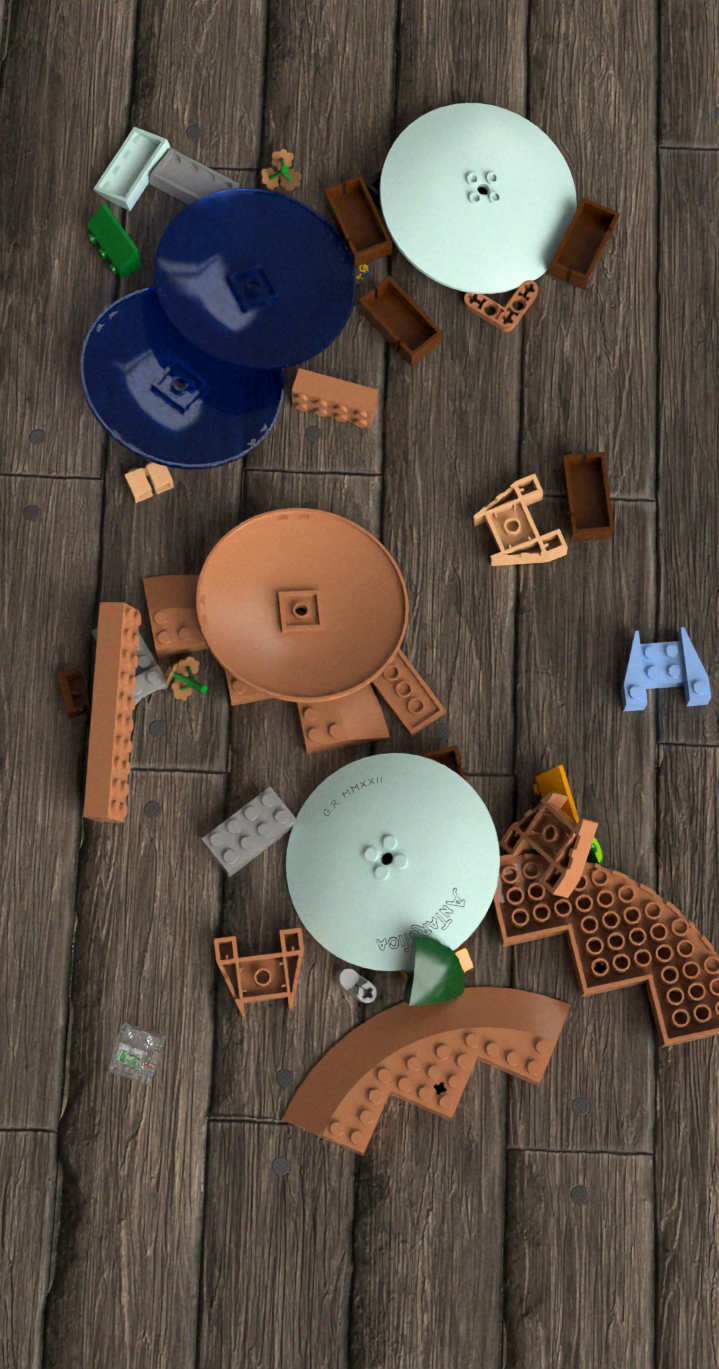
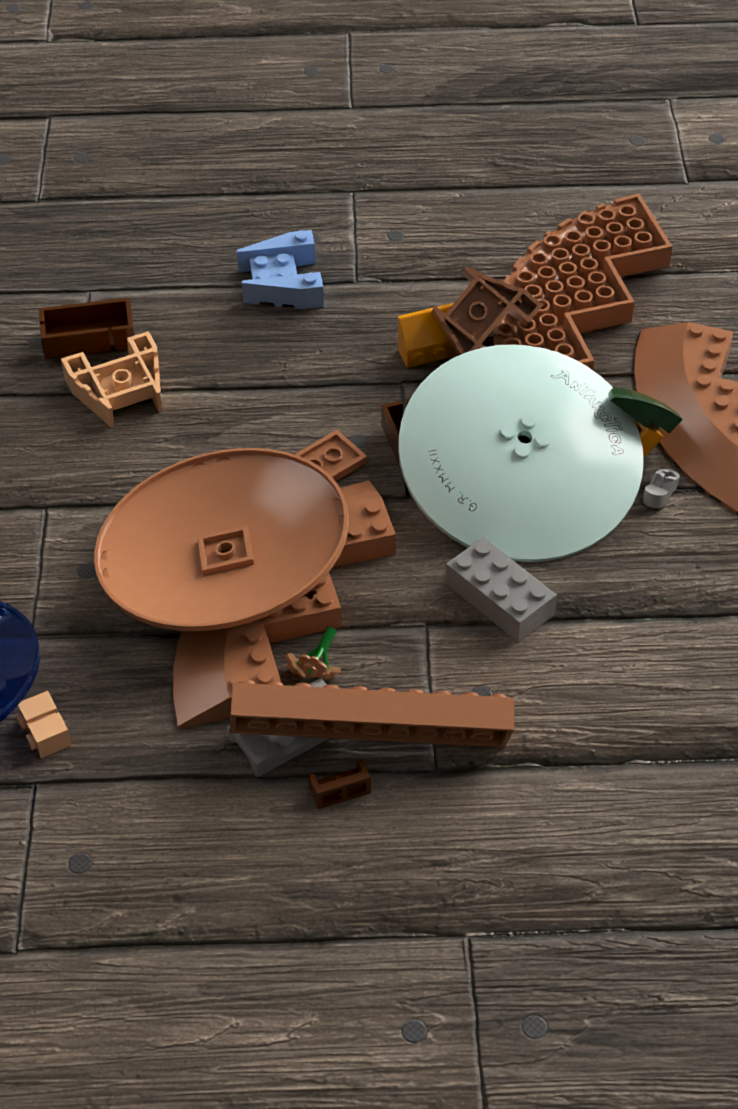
camera: 90 degrees left, 25 degrees down
nougat wedge [214,928,304,1017] -> none

